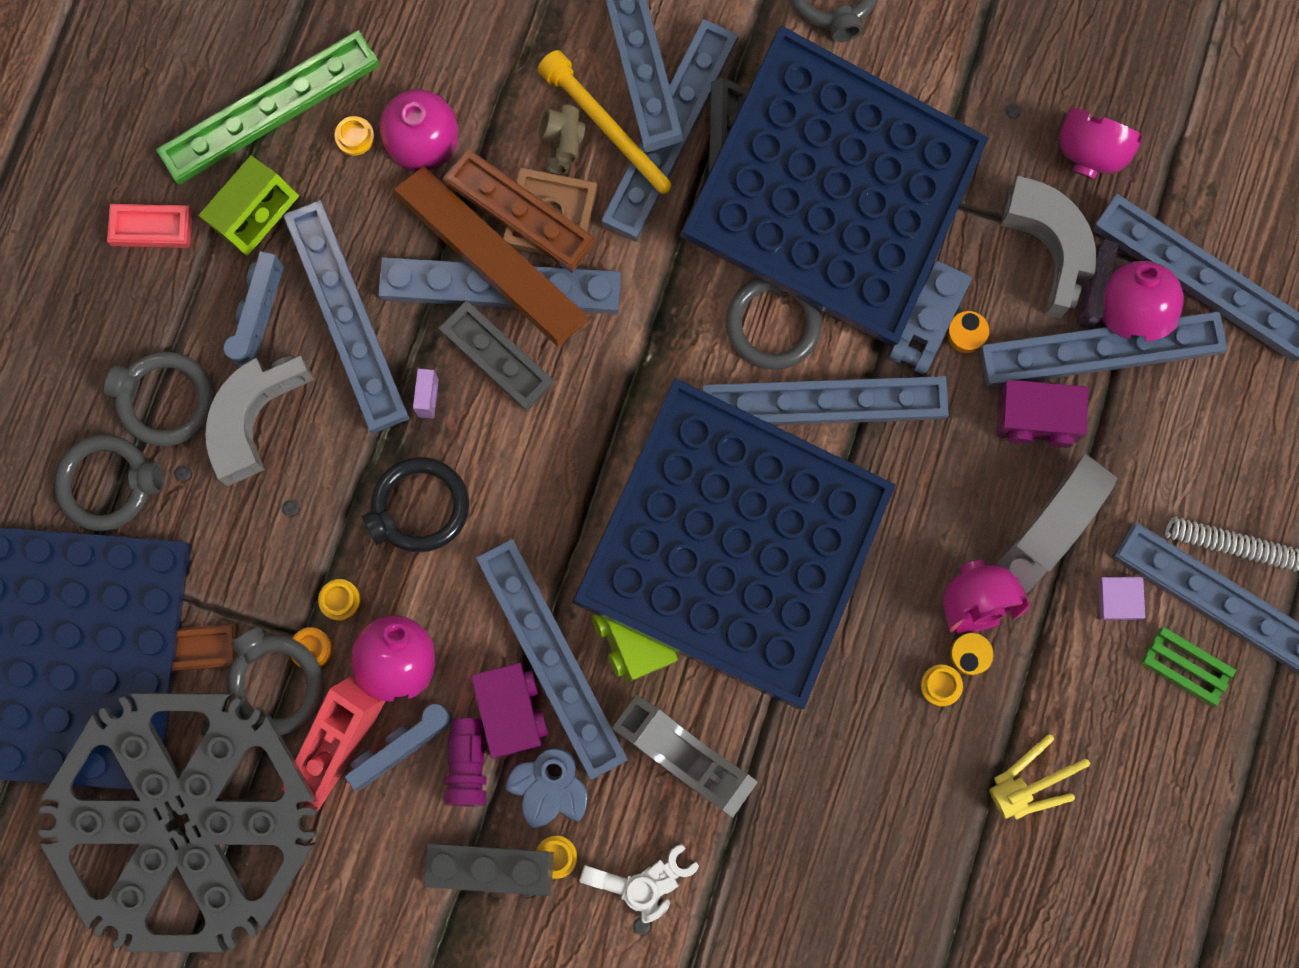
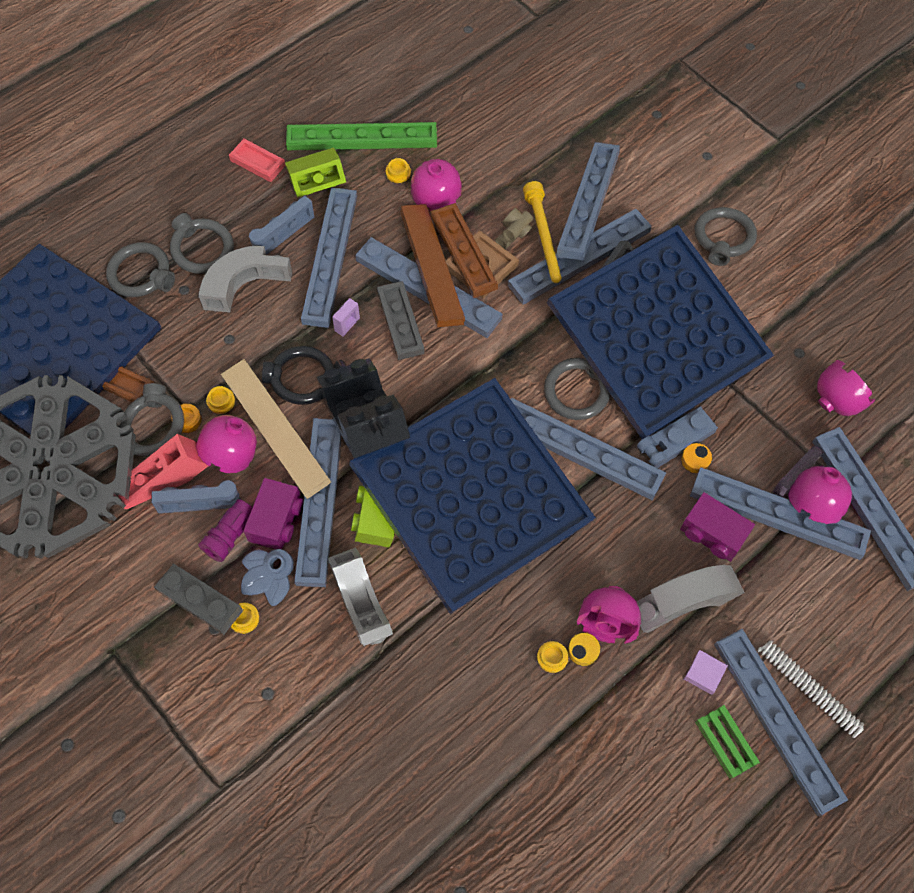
camera: 30 degrees right, 15 degrees down
white piece [579,844,699,923] -> none
light yellow plant [989,734,1090,820] -> none
light grey arch [1001,176,1096,319] -> none
none -> tan tile [221,359,332,499]
none -> black brick [316,358,411,458]

